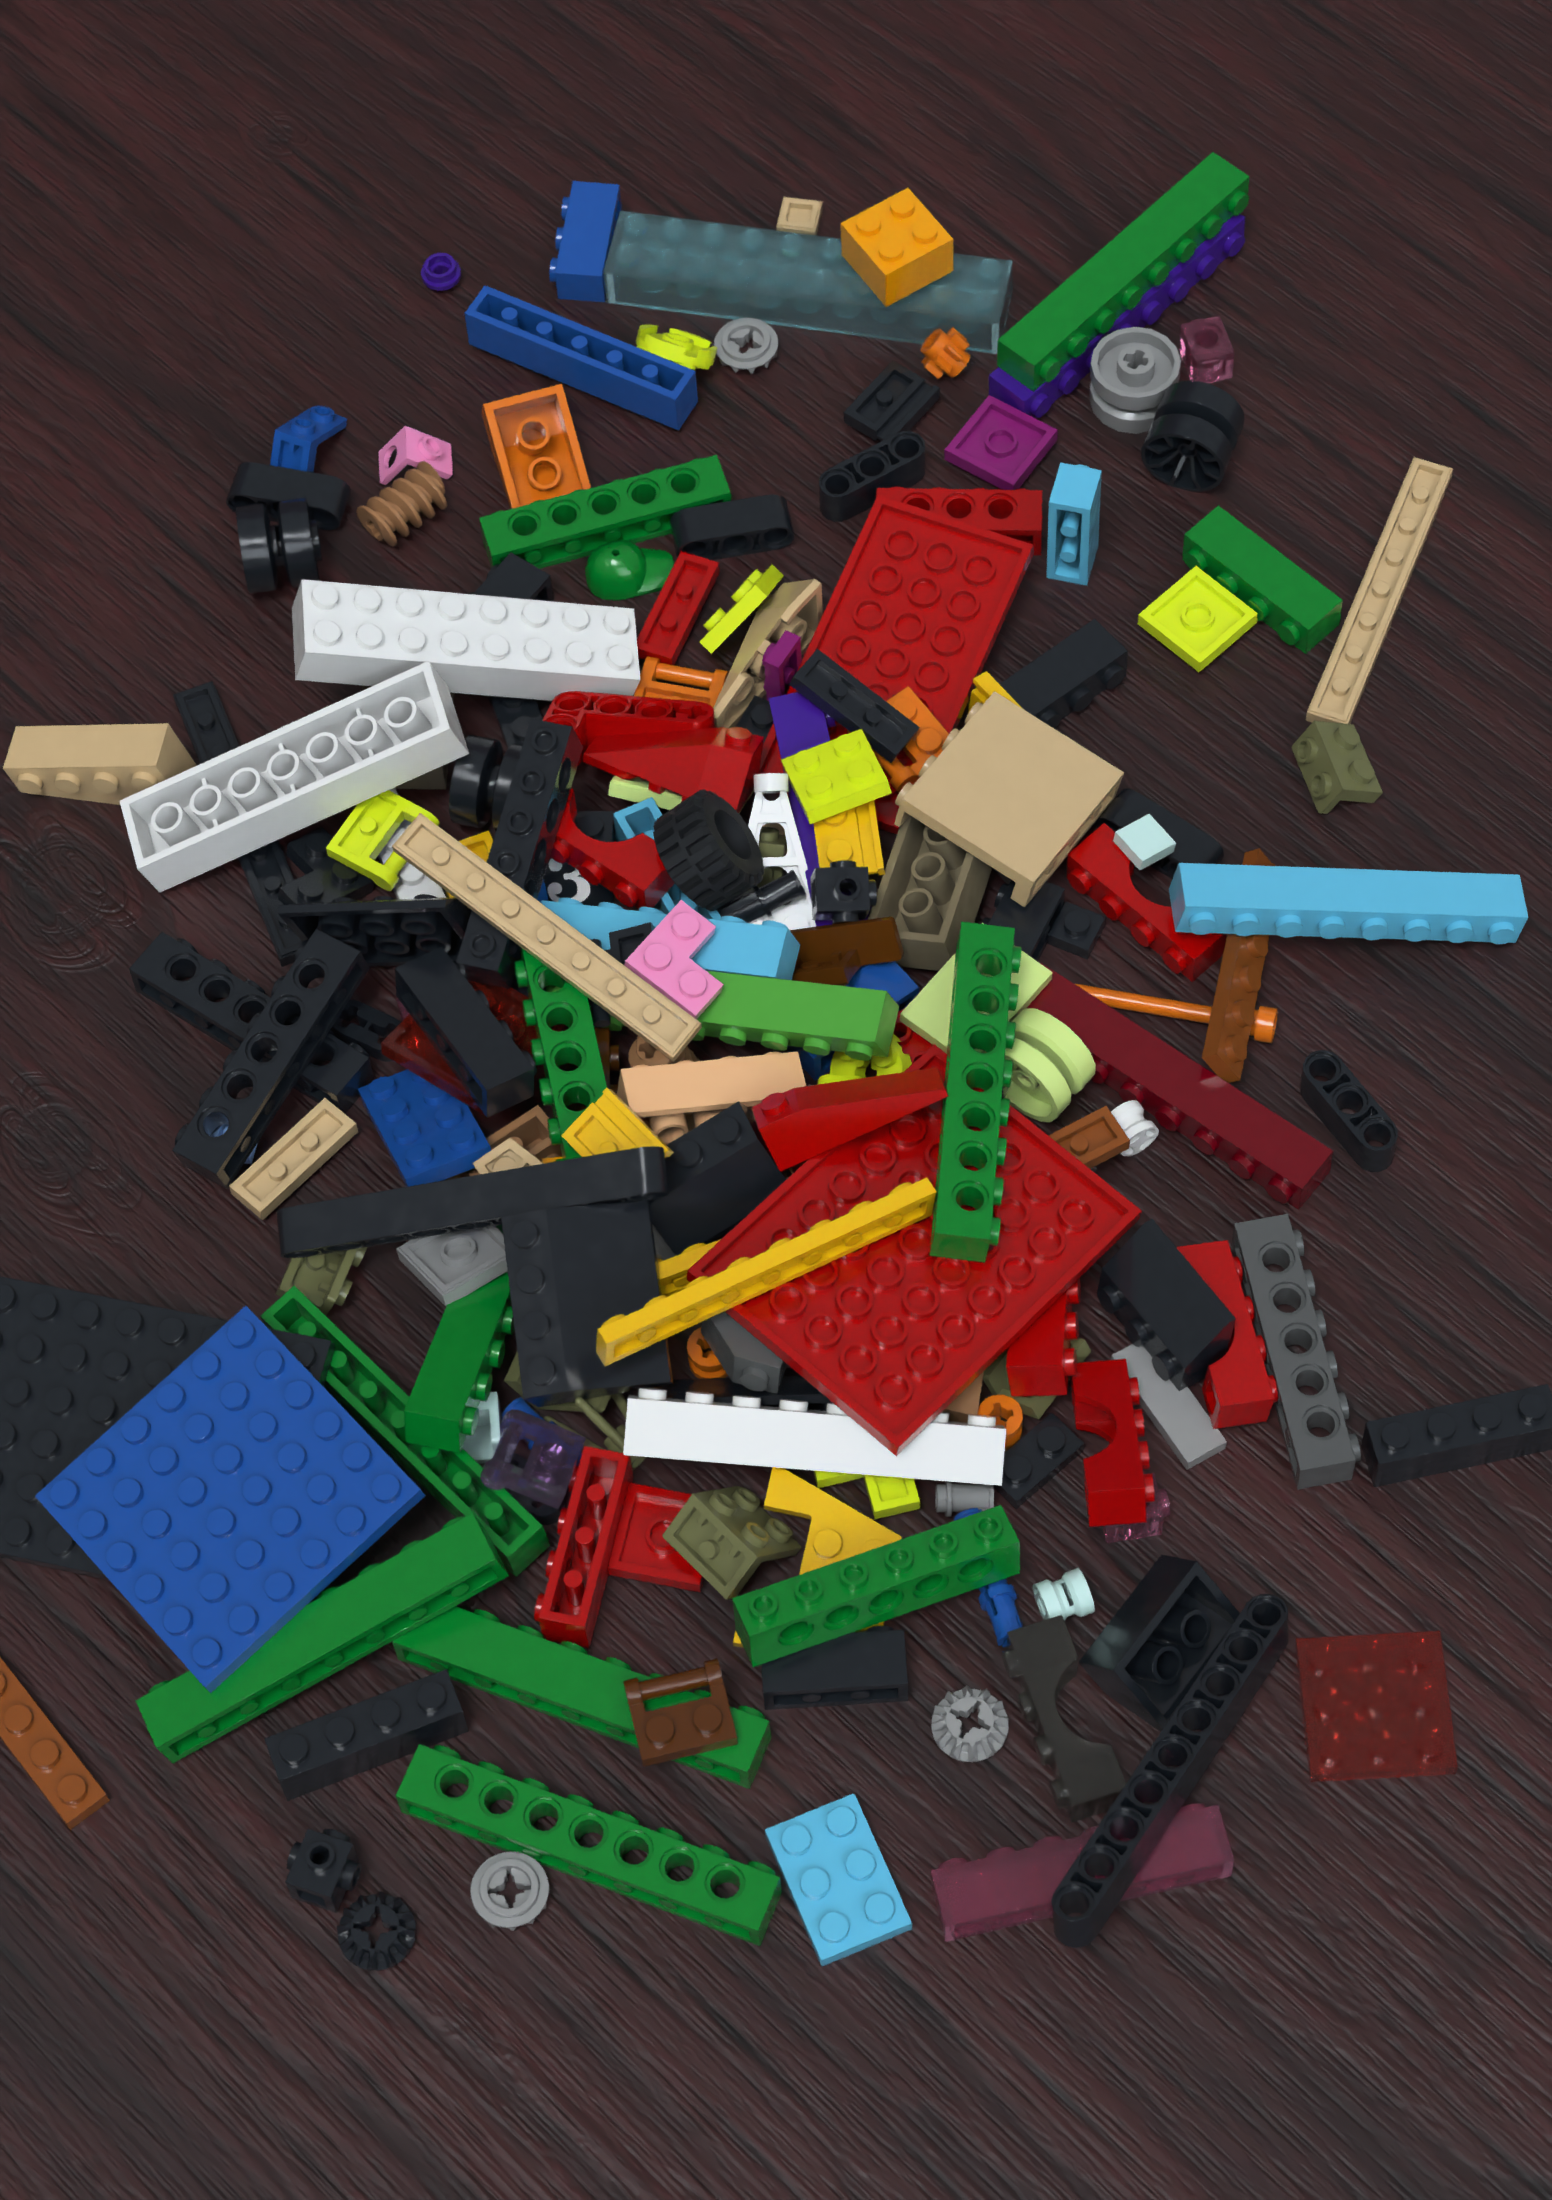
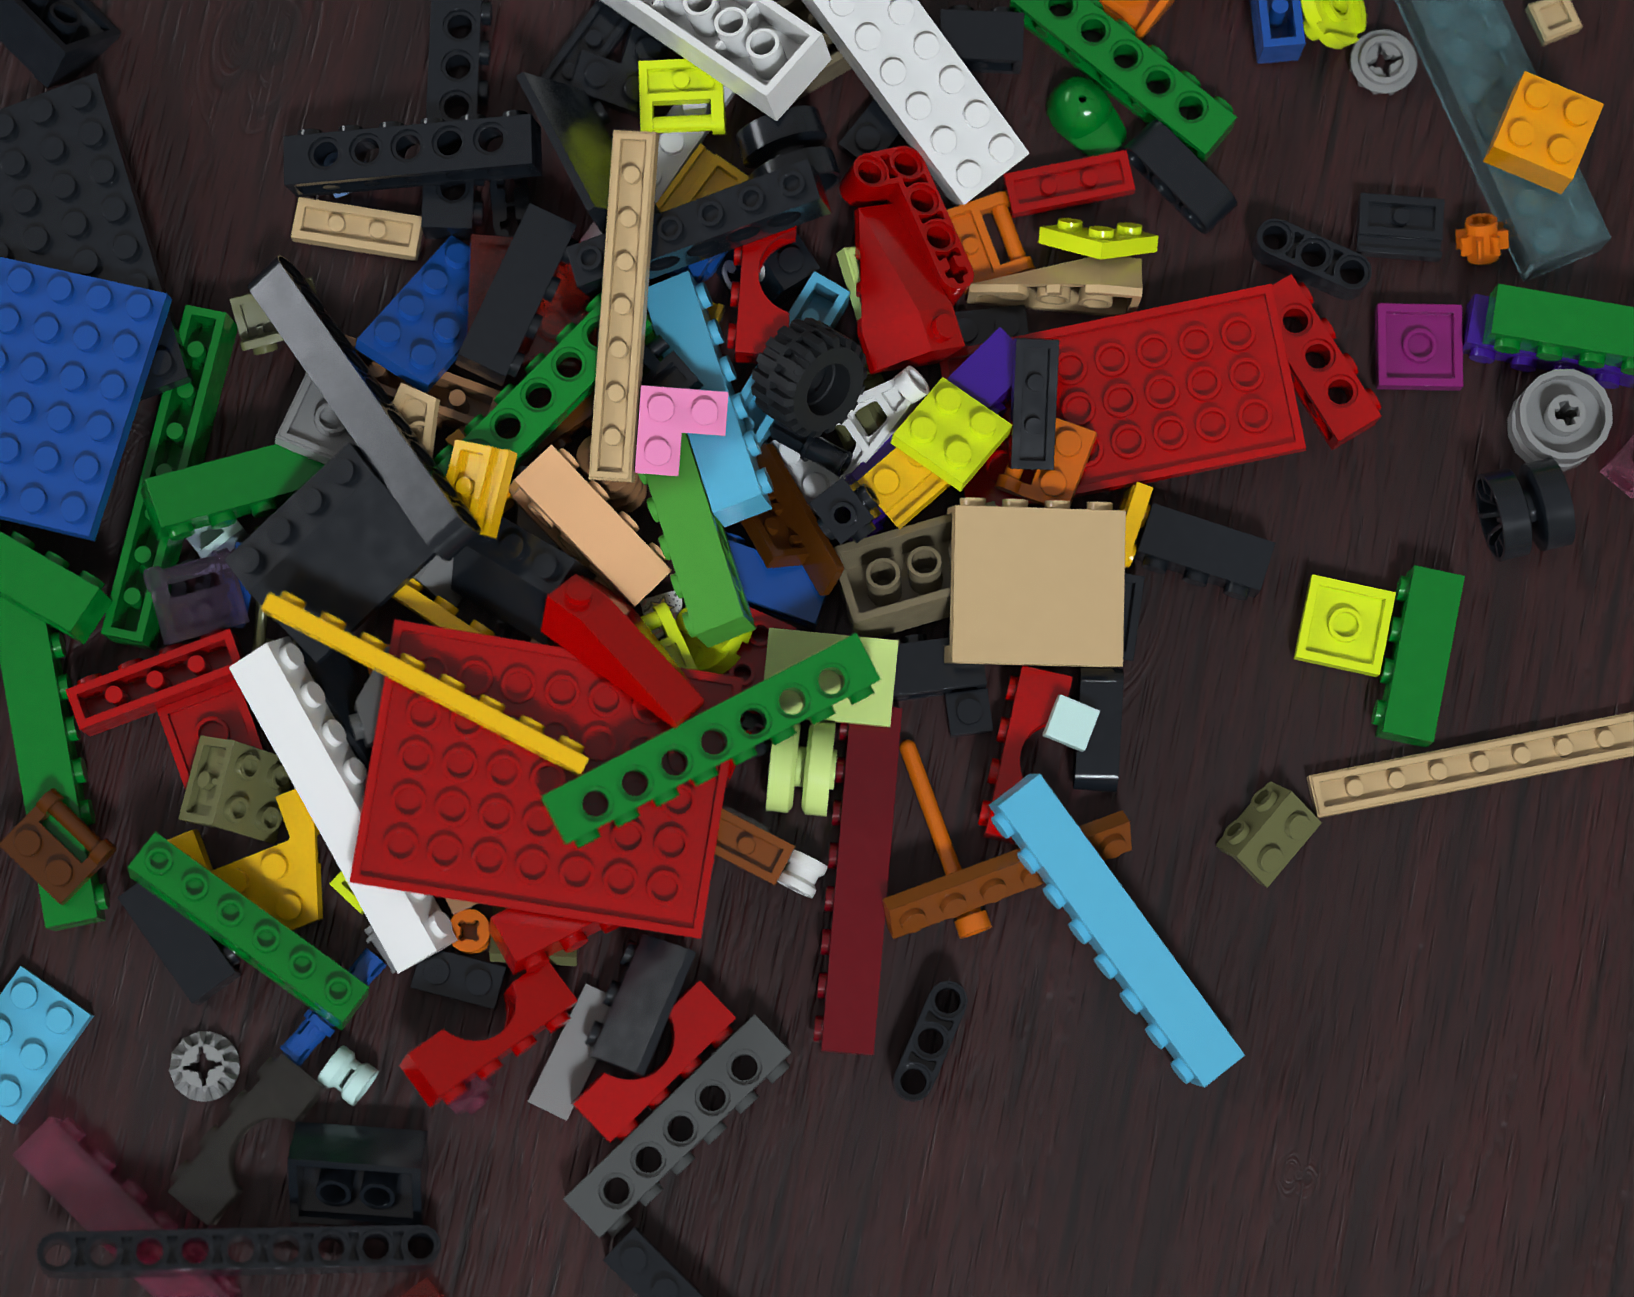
camera: 50 degrees right, 20 degrees up
magenta plate [762,630,802,701] -> none
medium azure brick [1047,462,1102,586] -> none

